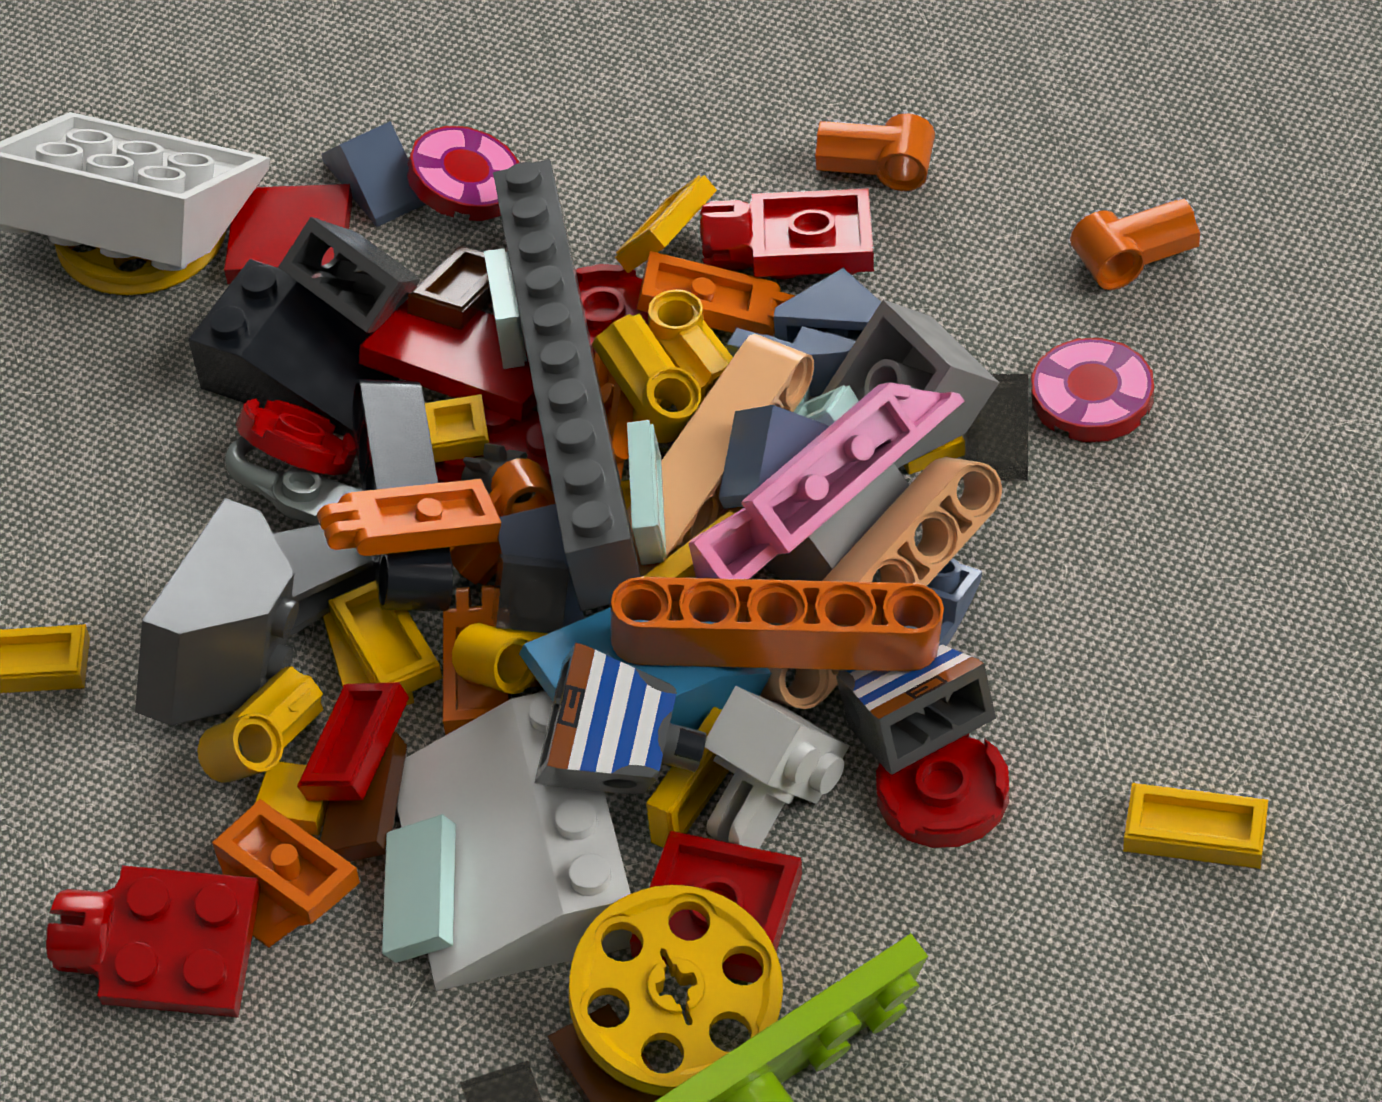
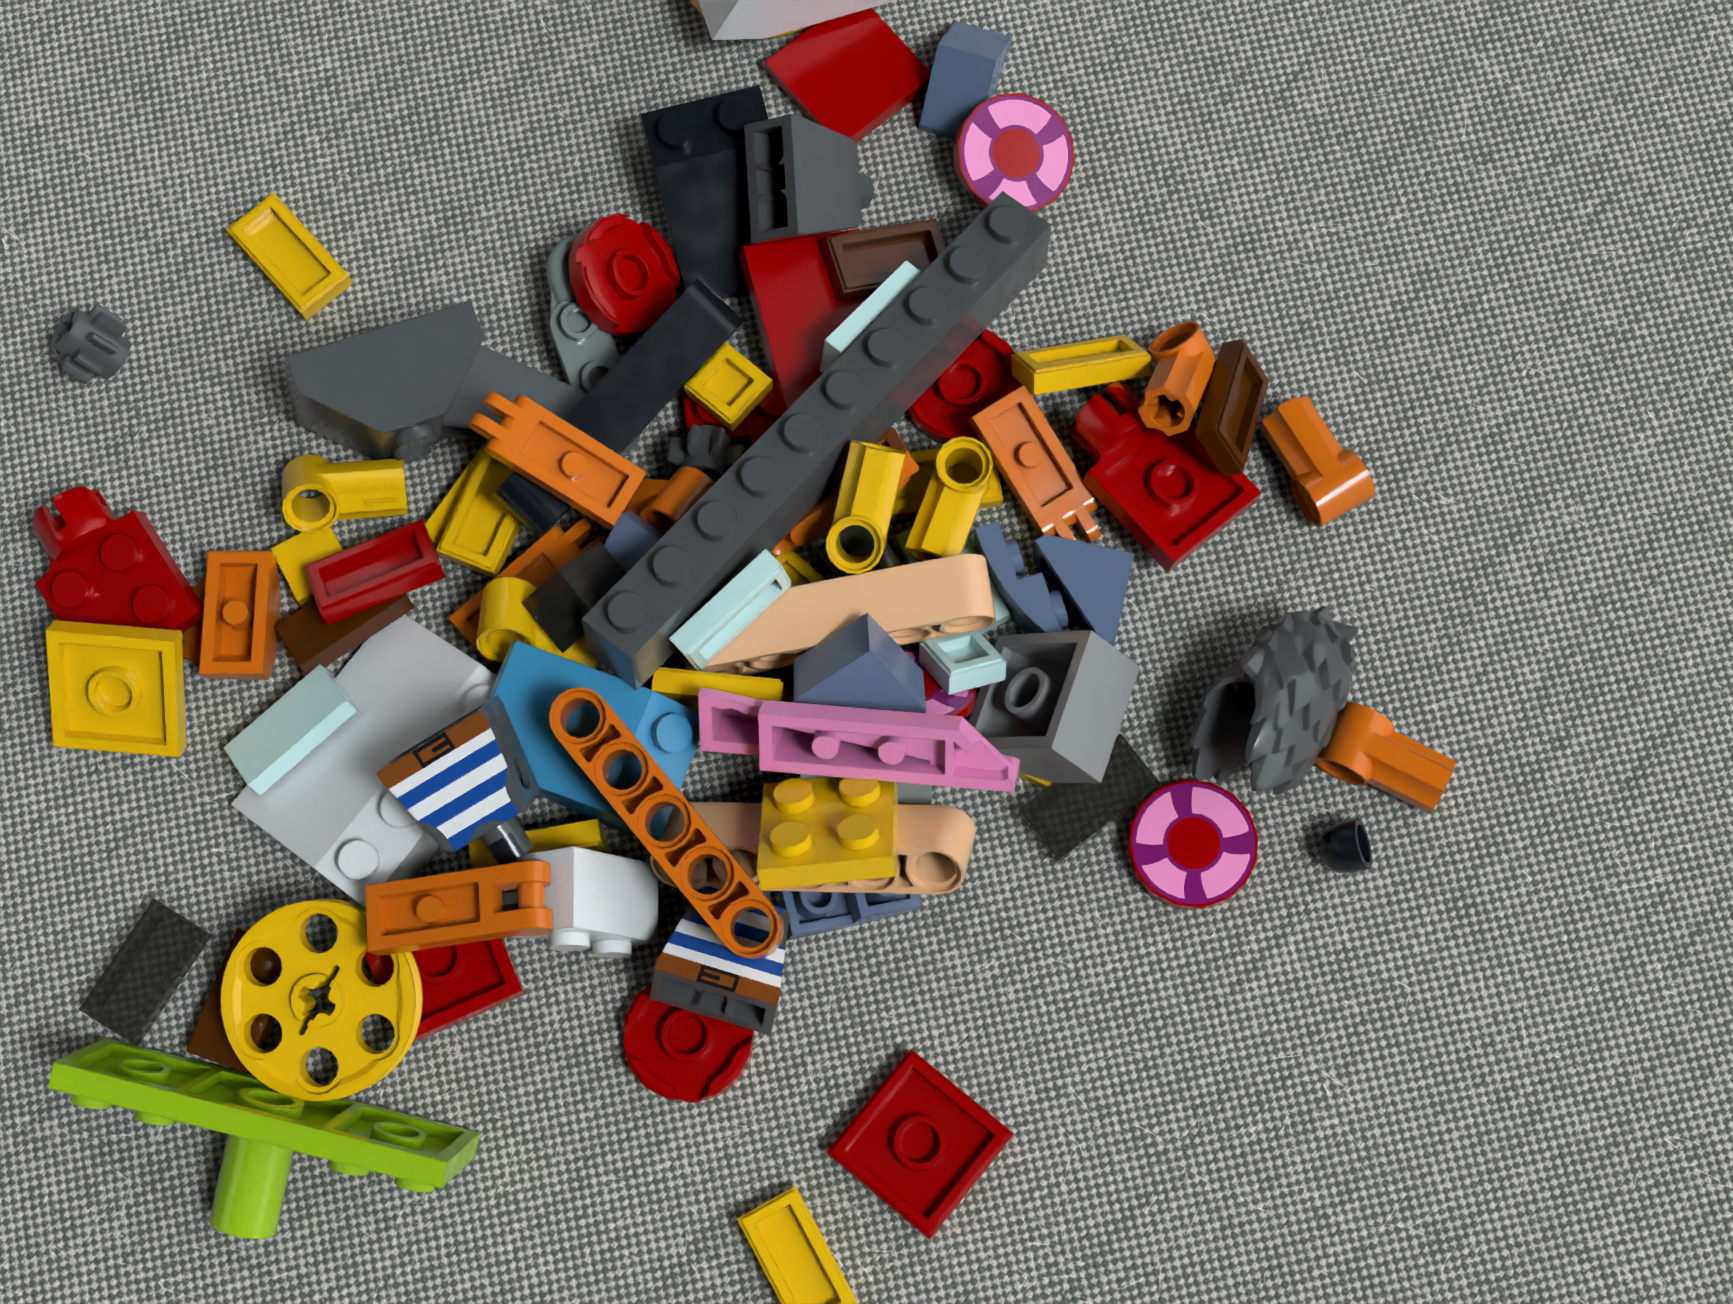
camera: 50 degrees right, 25 degrees up
none -> yellow plate [45,620,187,757]
none -> orange plate [365,861,554,956]
none -> yellow plate [757,777,898,890]
none -> red tile [826,1049,1014,1240]
none -> orange piece [1138,321,1217,436]
none -> dark grey head [1188,606,1358,795]
none -> reddish brown tile [1195,339,1269,476]
none -> black hinge [1320,818,1372,873]

